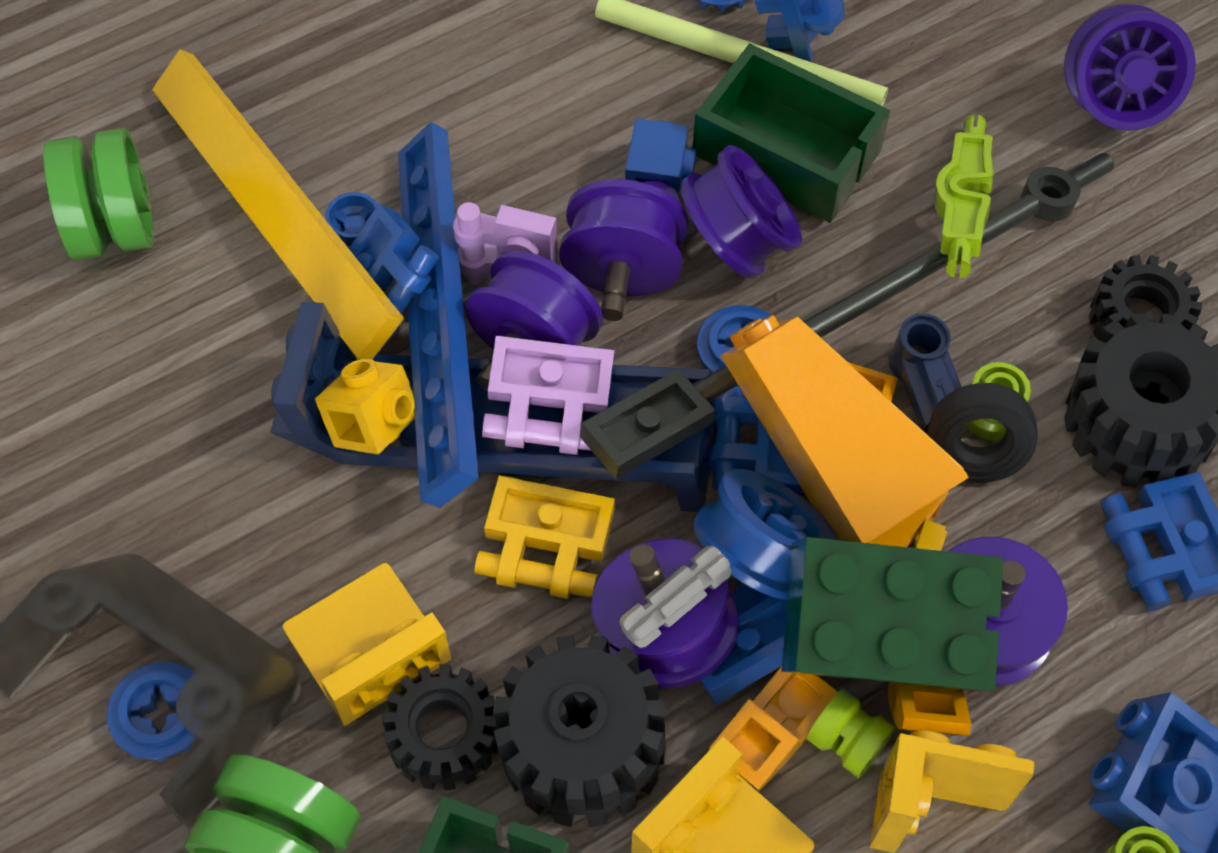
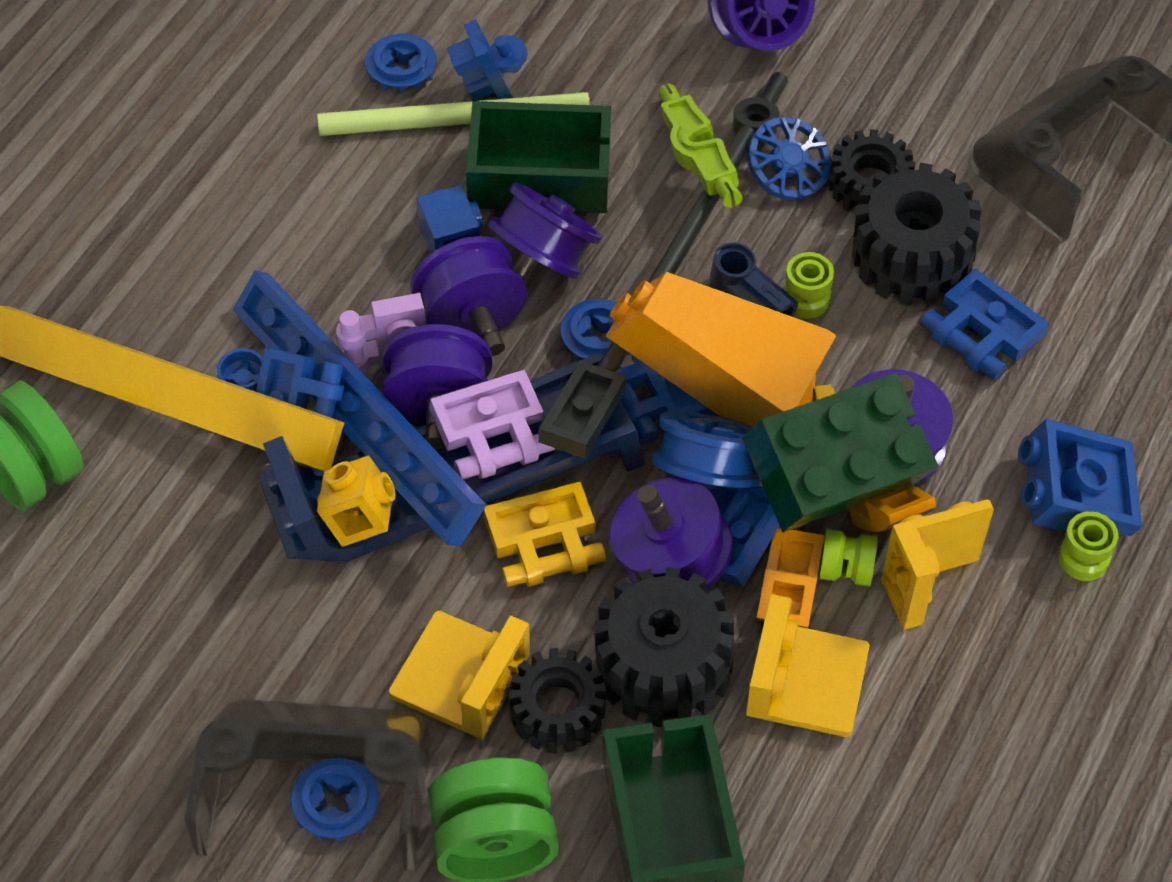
camera: 30 degrees left, 5 degrees down
light grey axle [619,545,732,648] -> none
black tyre [928,383,1038,483] -> none
none -> blue wheel [747,117,831,201]

